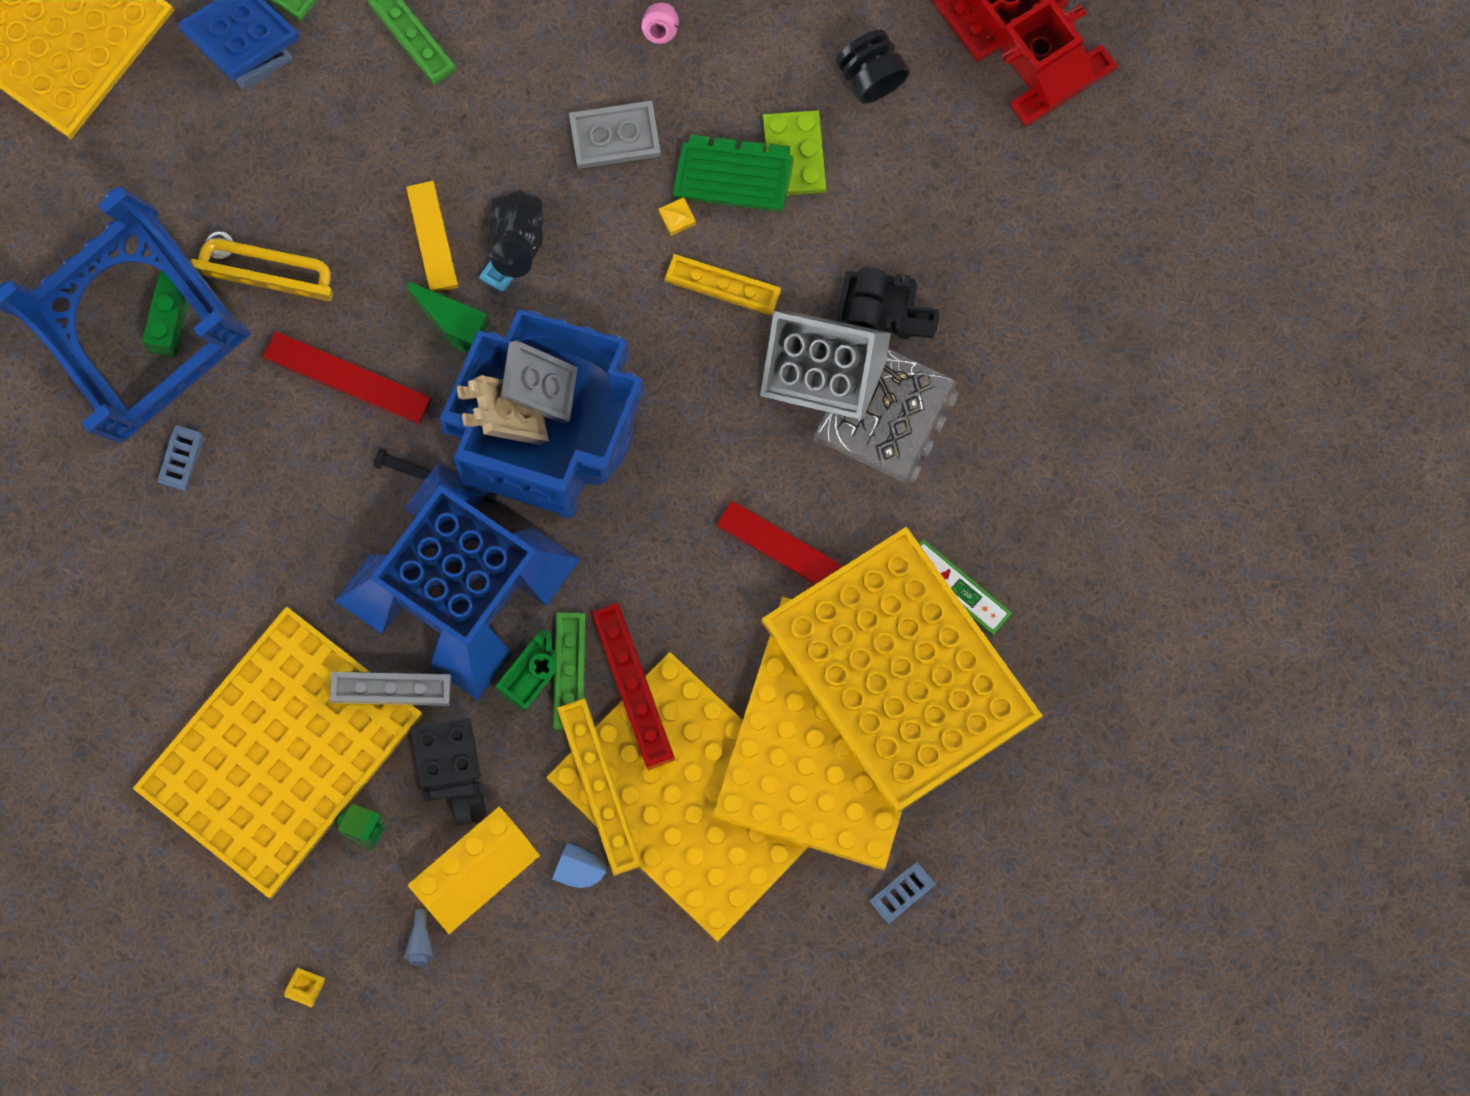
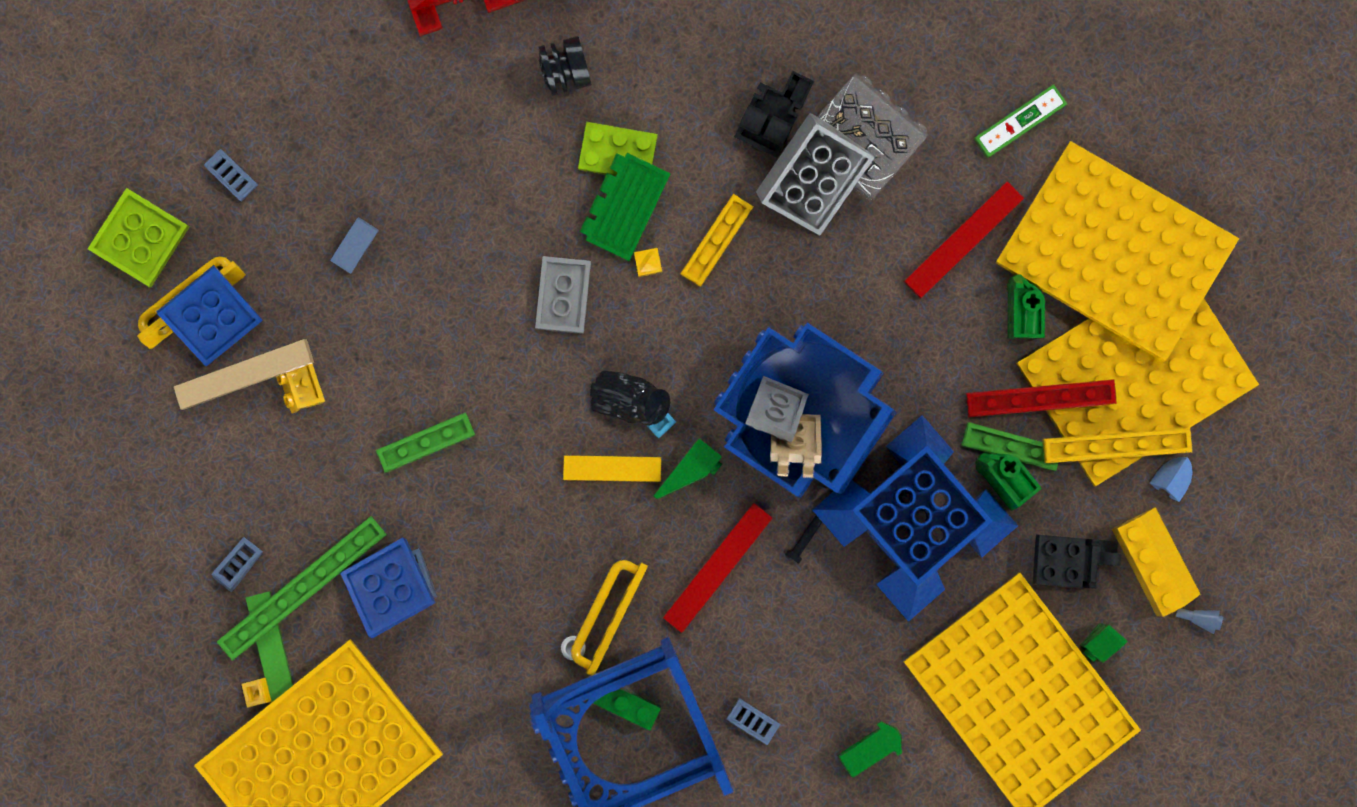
camera: 75 degrees left, 10 degrees up
yellow tile [284,967,325,1007] -> none
light grey plate [330,672,451,706] -> none
bright pink head [641,2,680,44] -> none
yellow plate [761,527,1043,814] -> none
sand blue slope [869,862,936,925] -> none
none -> green piece [837,721,902,778]
none -> green piece [1007,274,1045,339]

